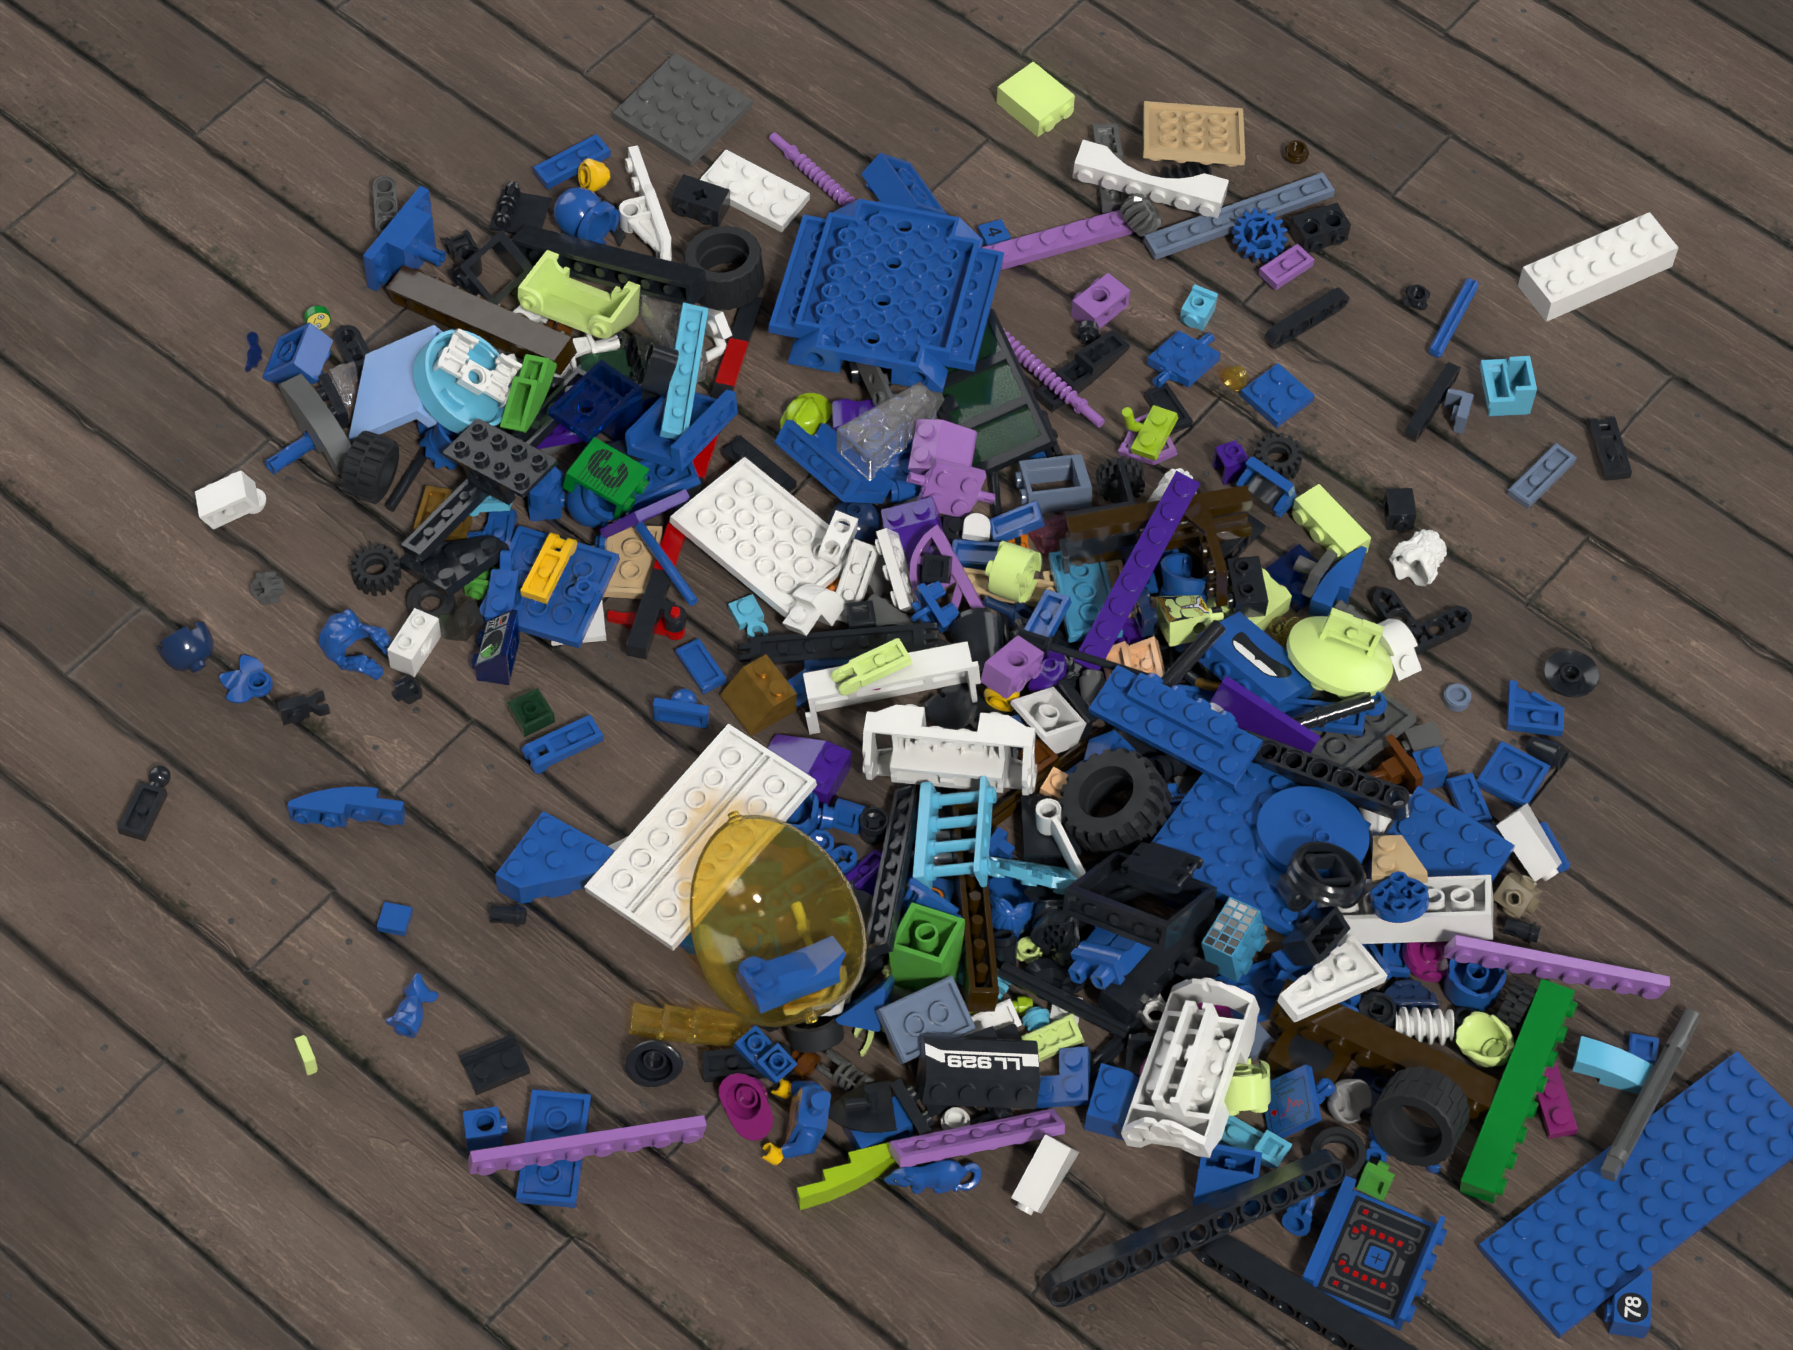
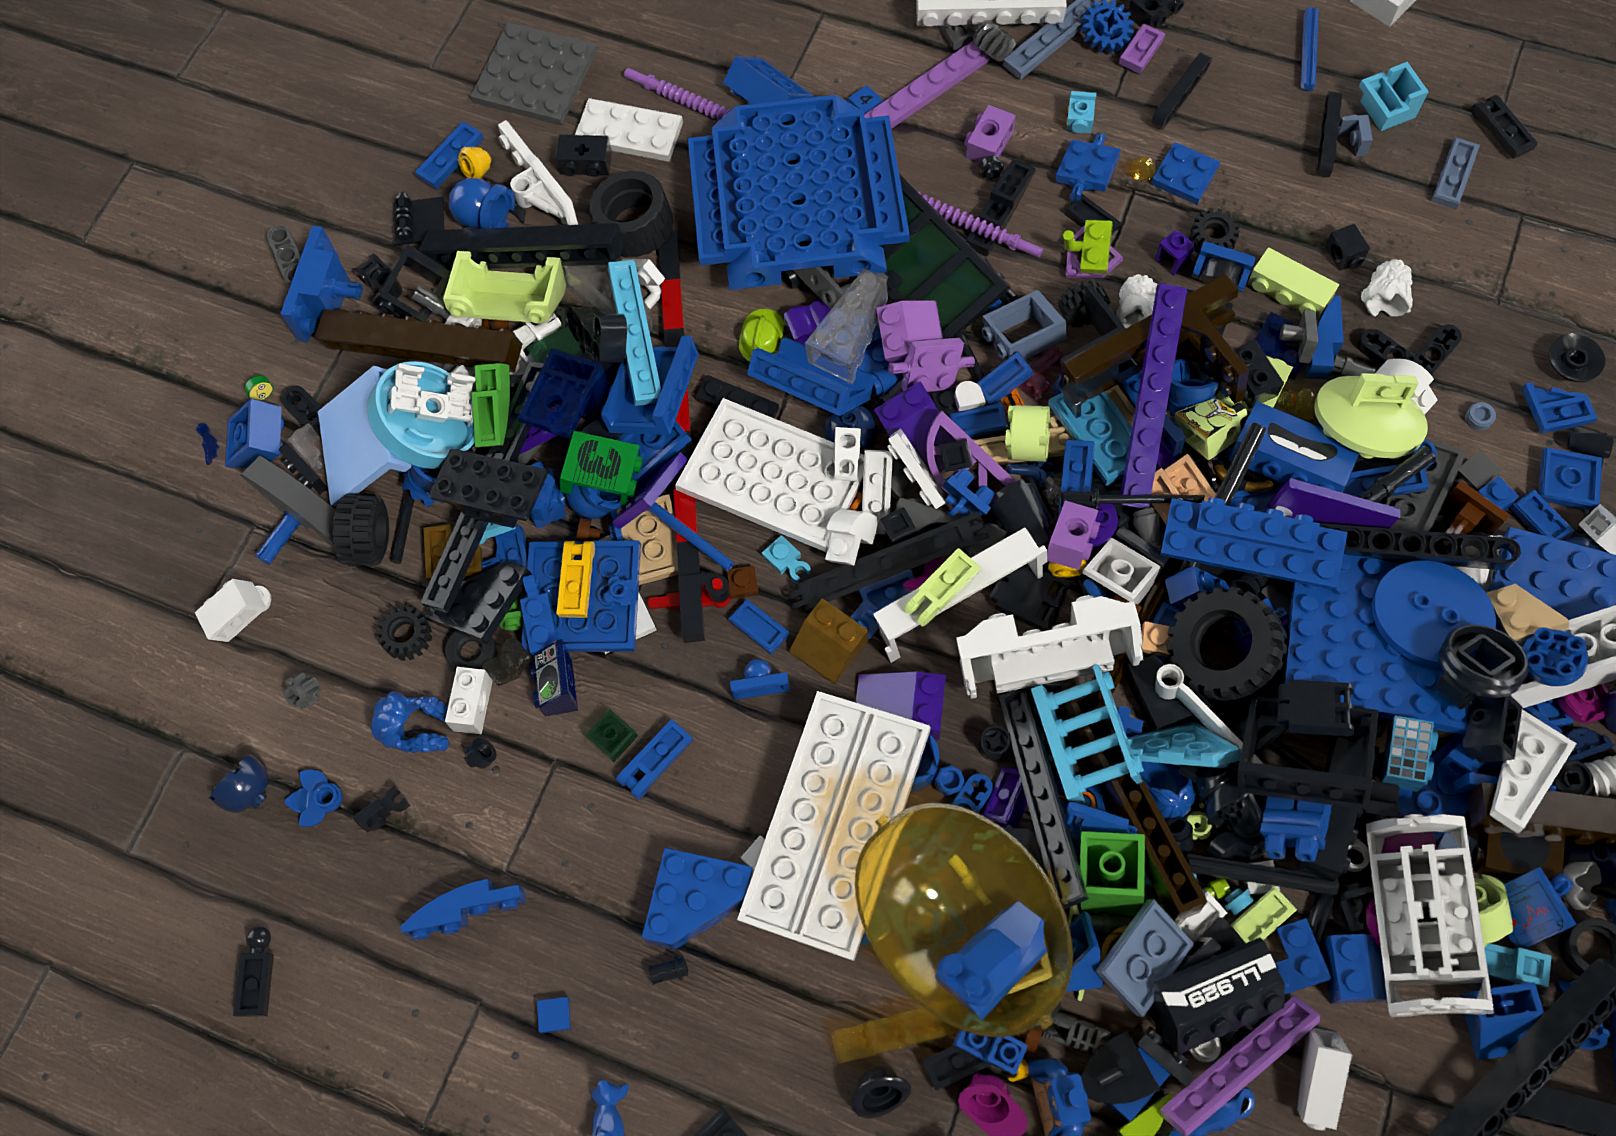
camera: 10 degrees left, 10 degrees up
blue plate [814,803,834,830] -> none
blue tile [831,798,865,835] -> none
black plate [1403,285,1431,310] -> none
none -> dark grey pin [411,285,450,319]
none -> reddish brown tile [576,517,601,541]
none -> reddish brown plate [727,565,759,599]

